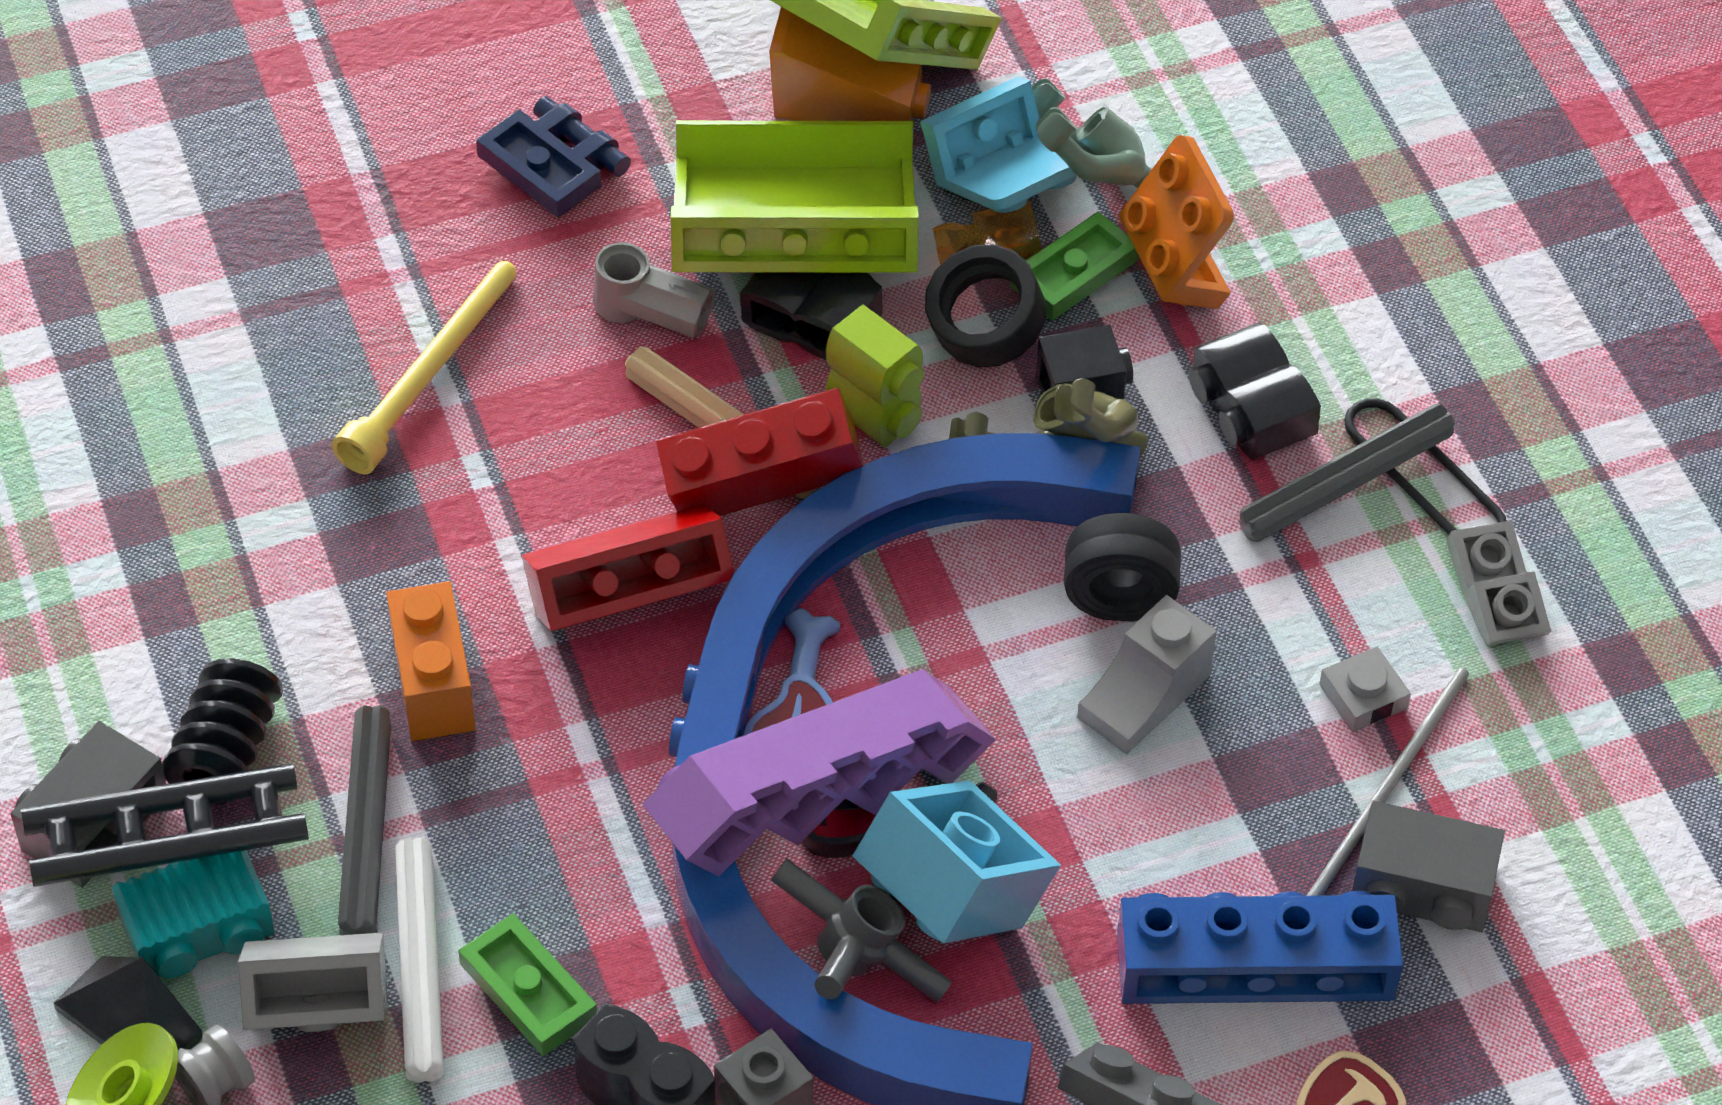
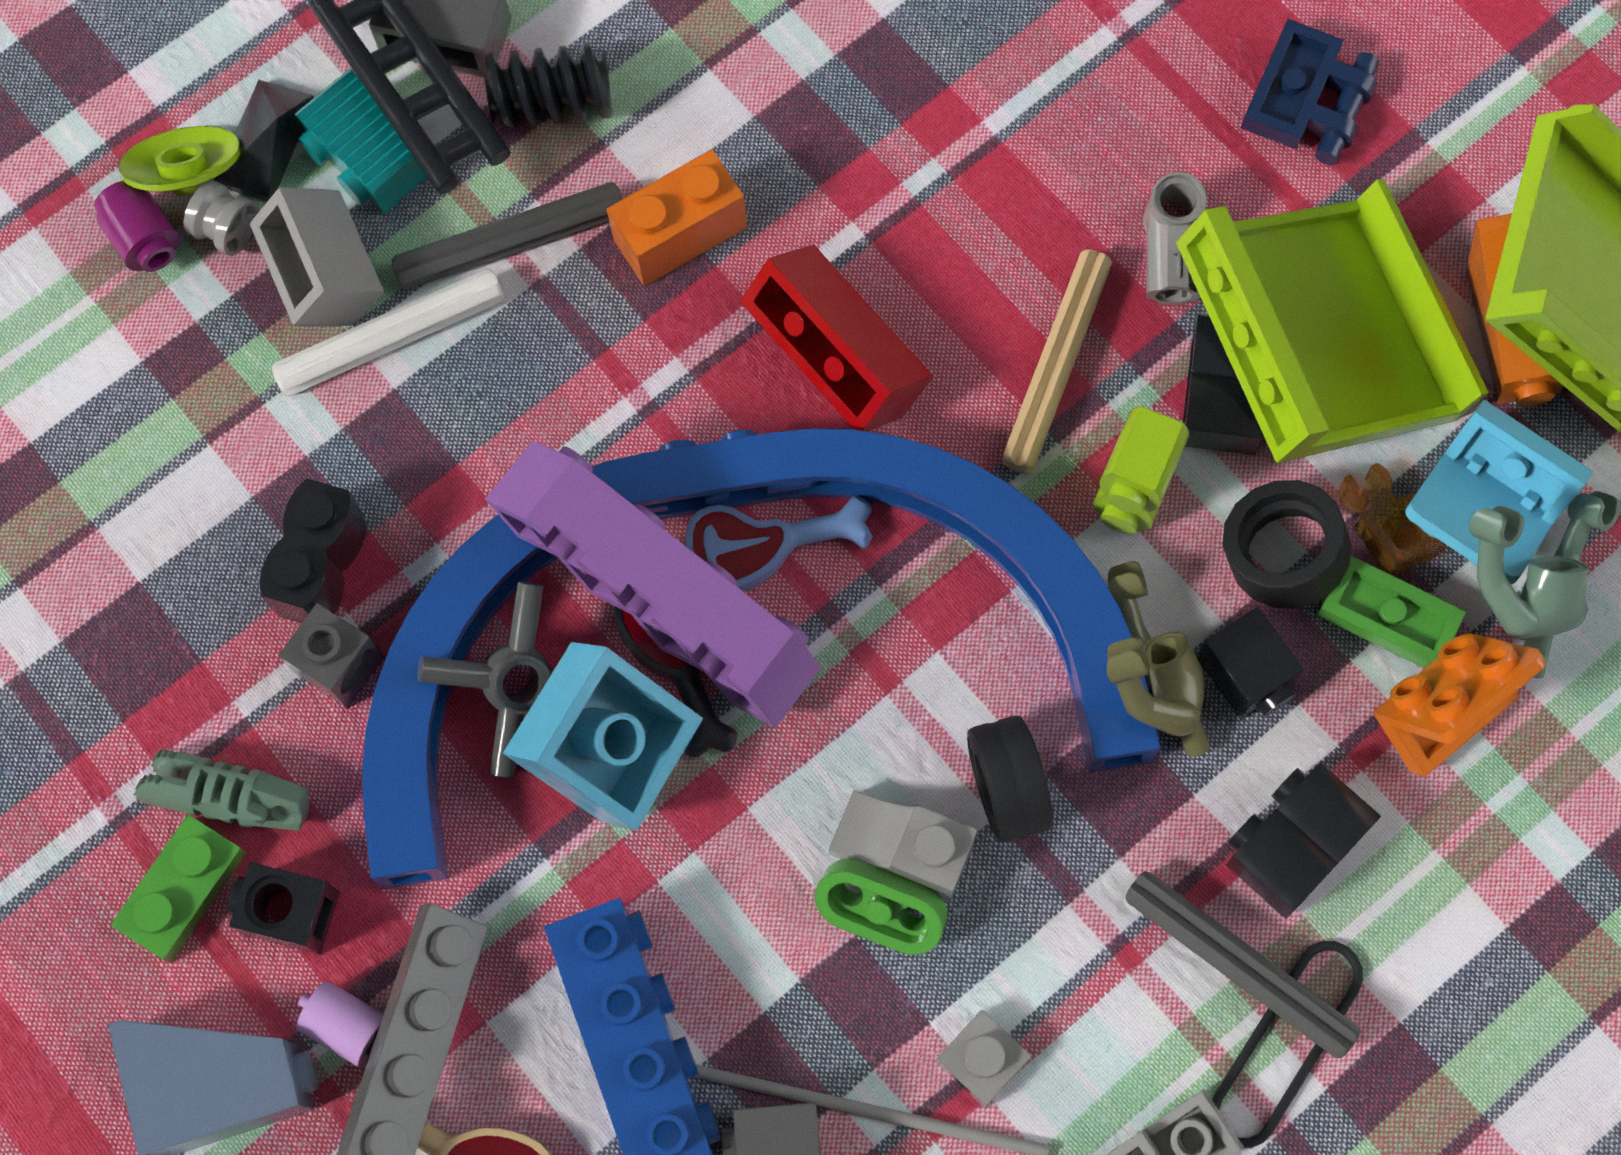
camera: 75 degrees right, 20 degrees up
light yellow piece [332,261,516,474] -> none
bright green plate [458,913,597,1057] -> none
red brick [656,387,864,516] -> none
none -> bright green plate [815,859,948,955]

